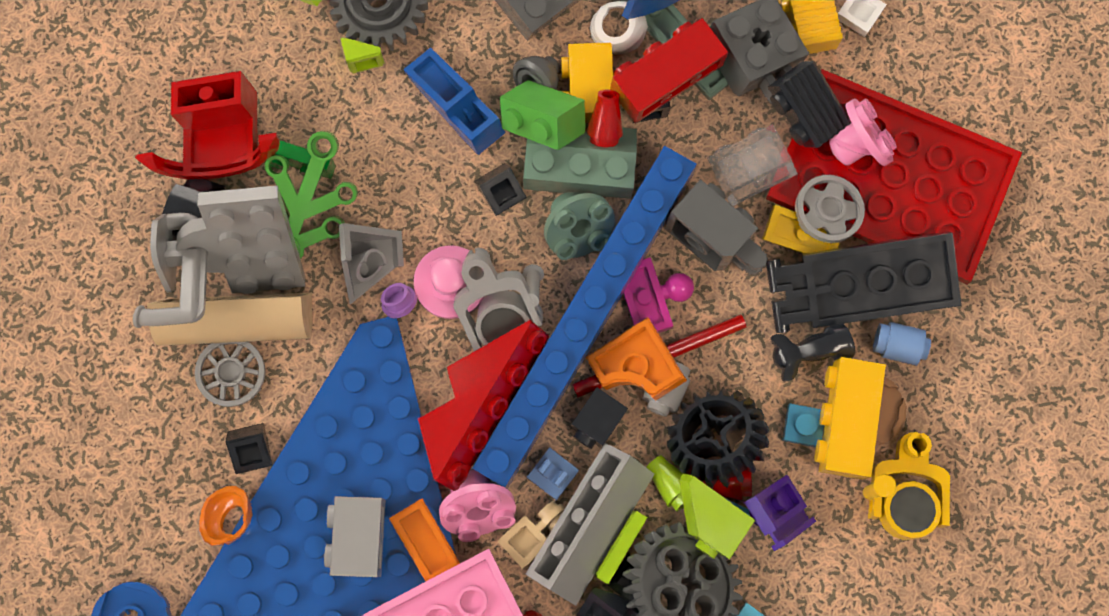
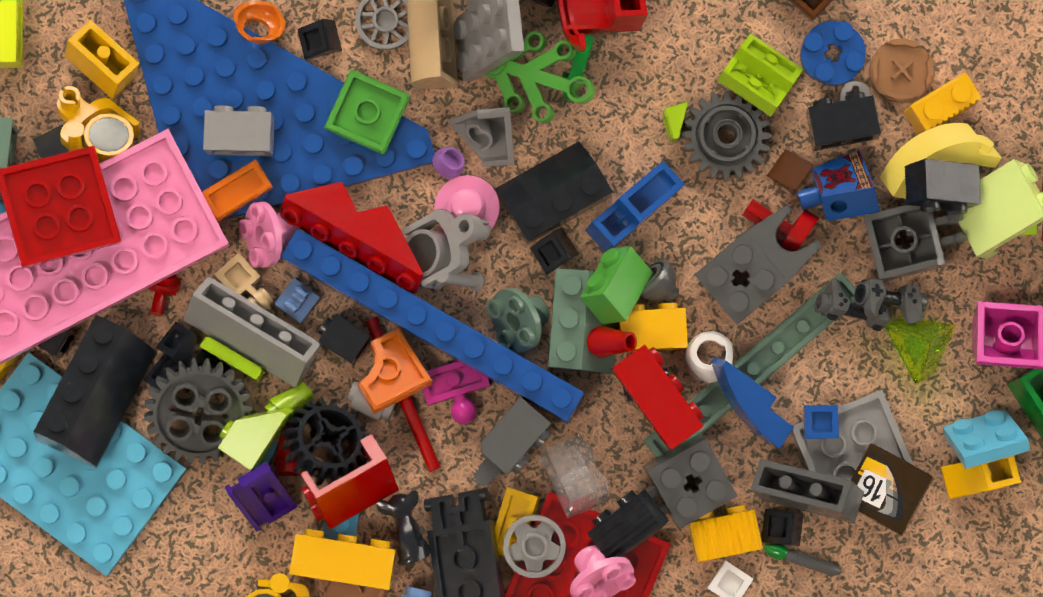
camera: 90 degrees right, 5 degrees up
none -> red panel [301,434,399,529]
none -> bright green tile [324,69,411,156]
none -> black slope [495,141,613,245]

